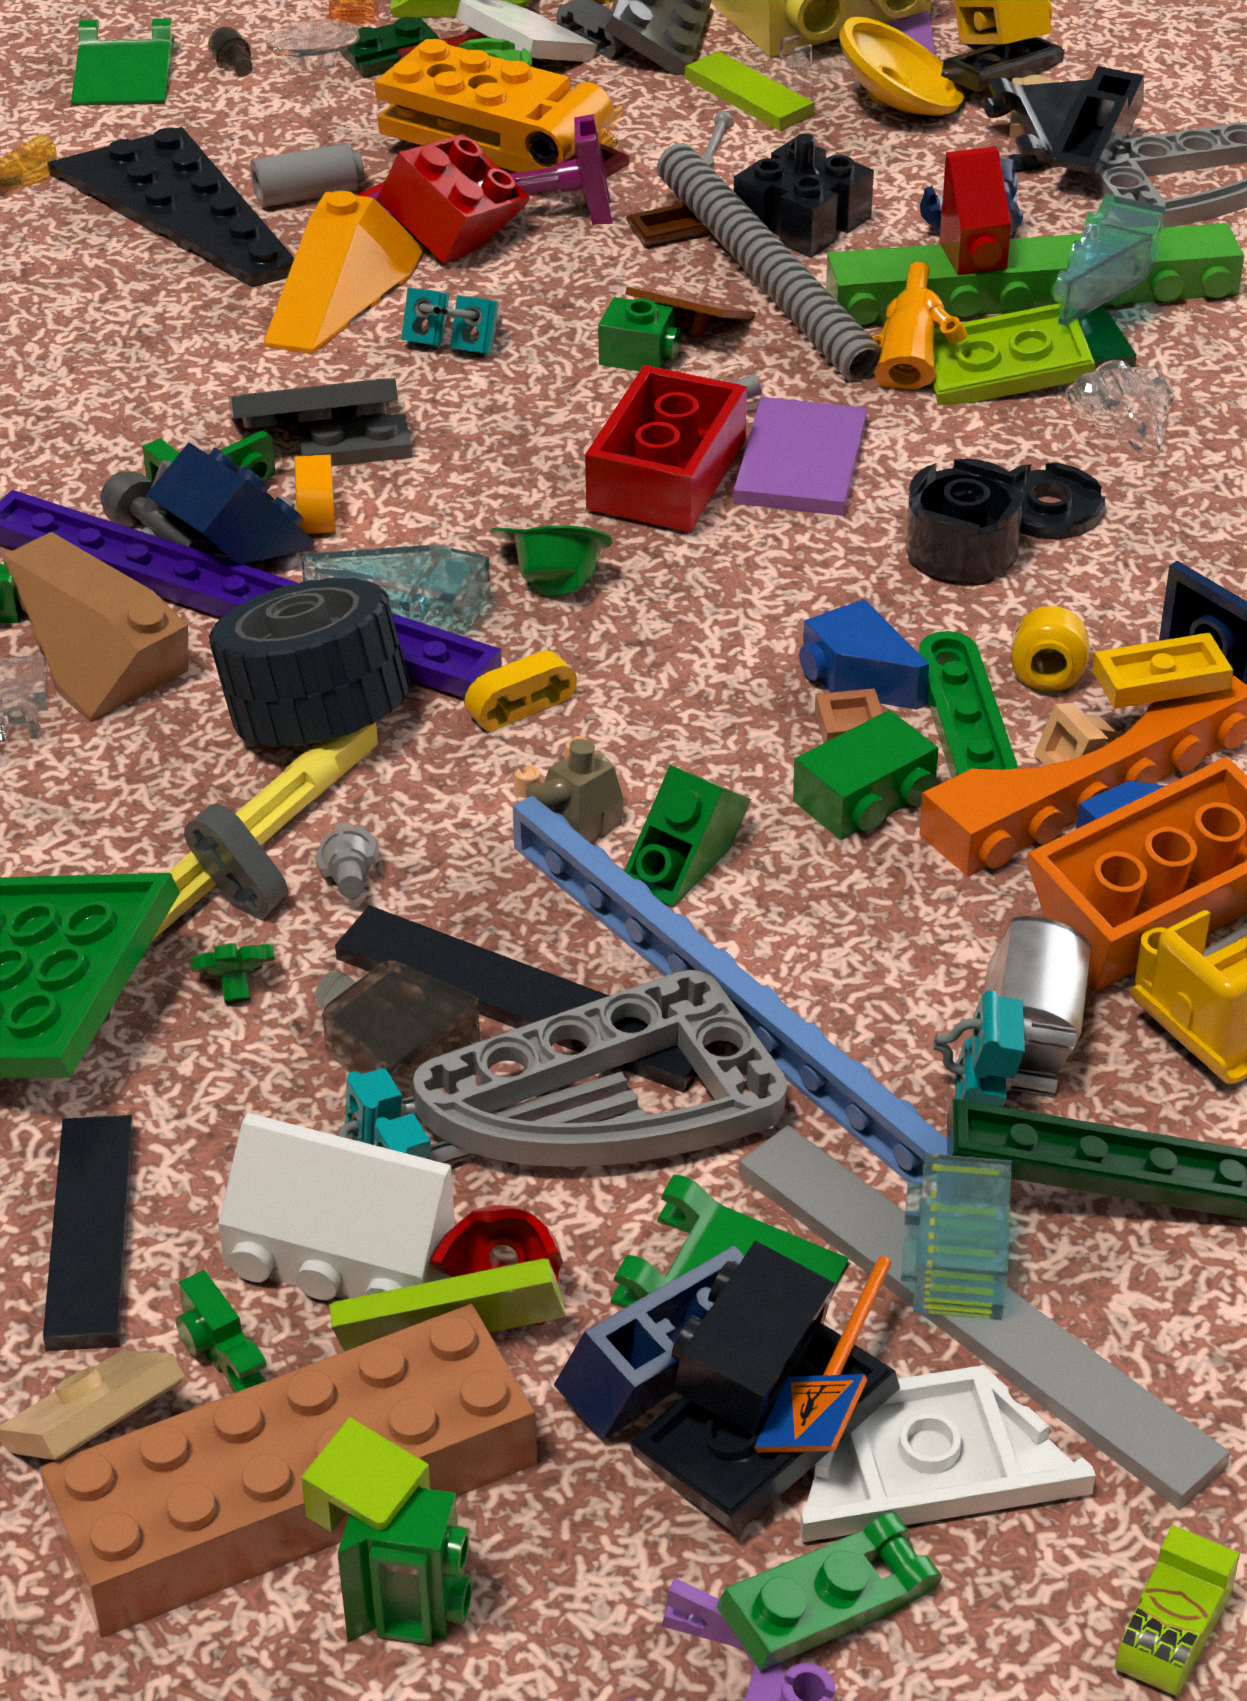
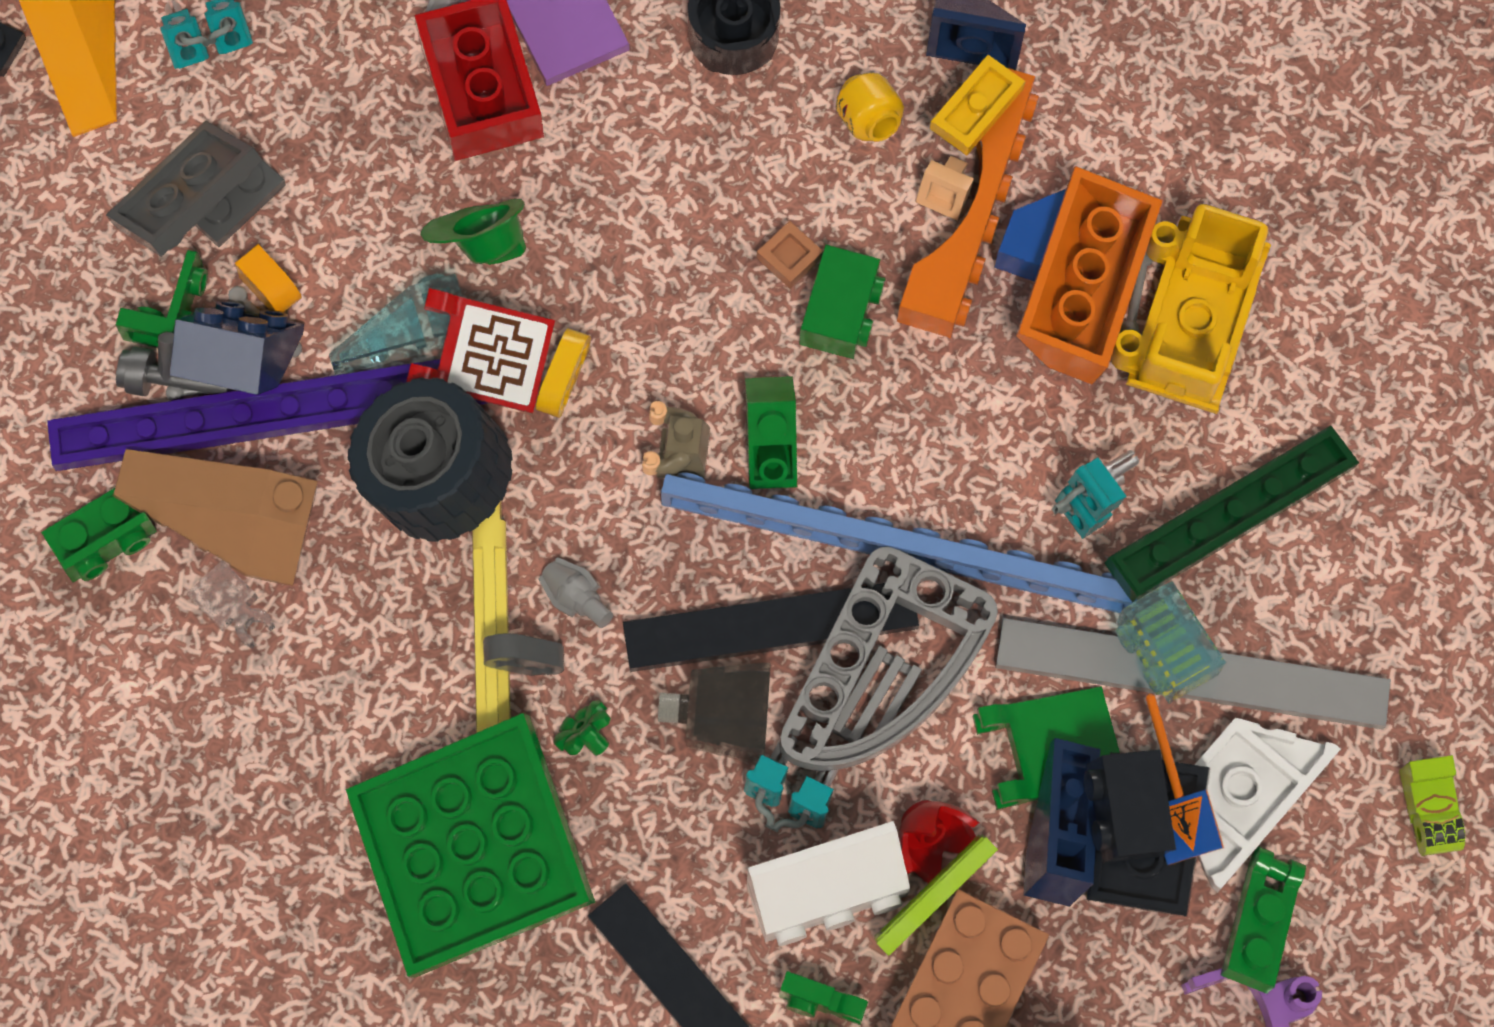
camera: 40 degrees left, 30 degrees up
blue slope [799,599,929,710] -> none
green plate [918,631,1018,778] -> none
flat silver piece [983,916,1091,1075] -> none
none -> flag [406,288,555,414]

